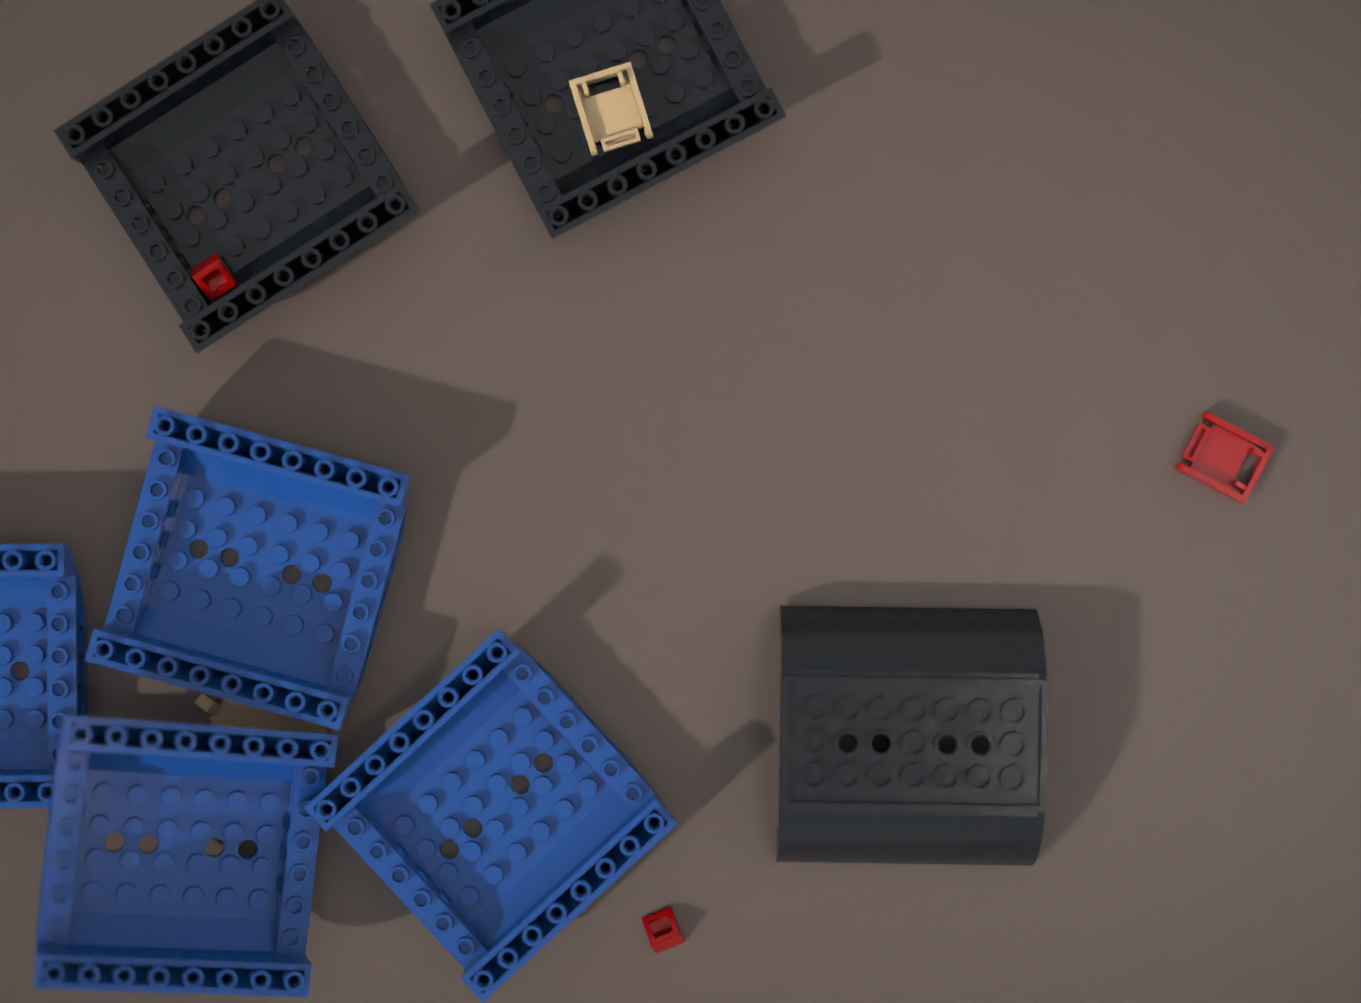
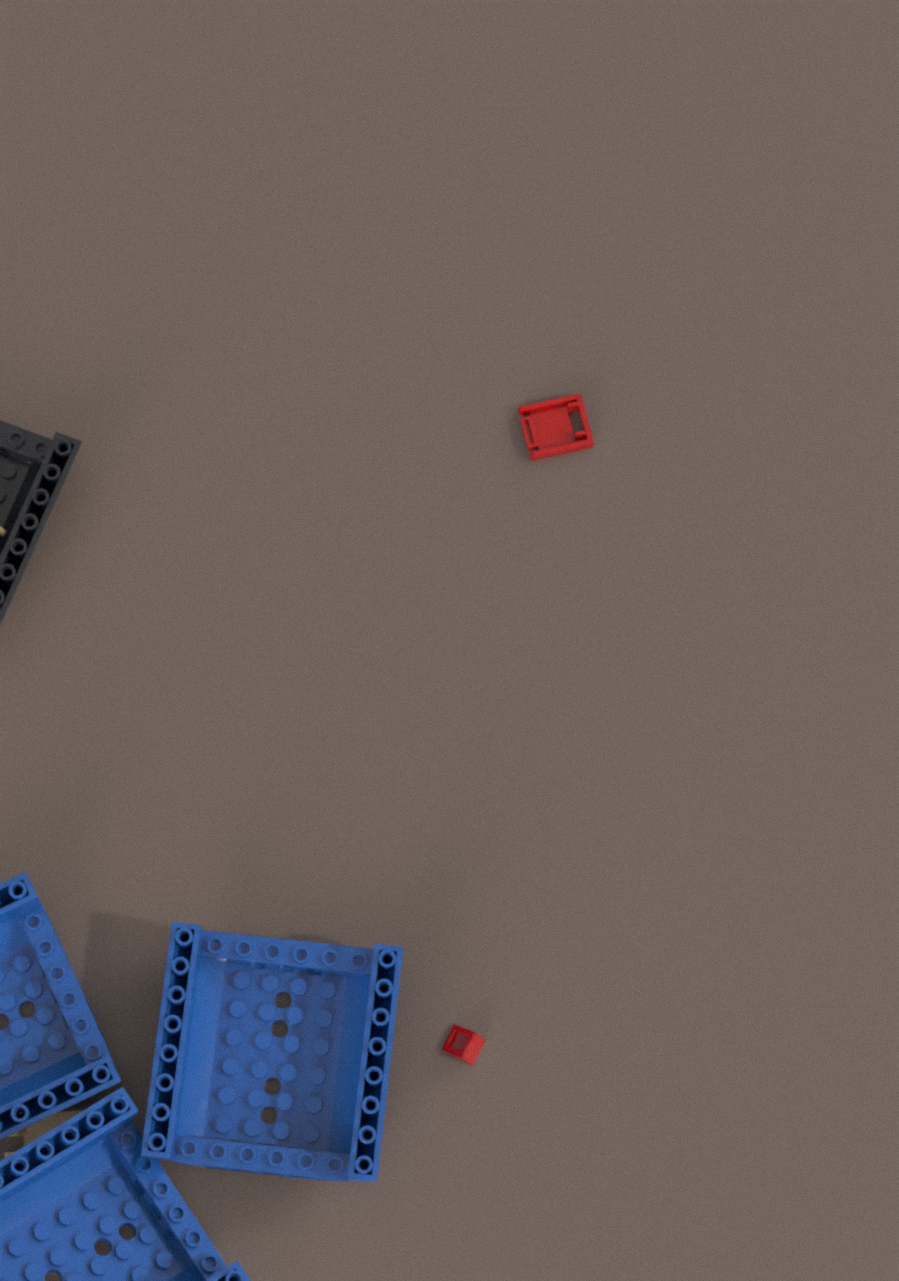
camera: 45 degrees left, 15 degrees down
black slope [776,606,1048,866] -> none

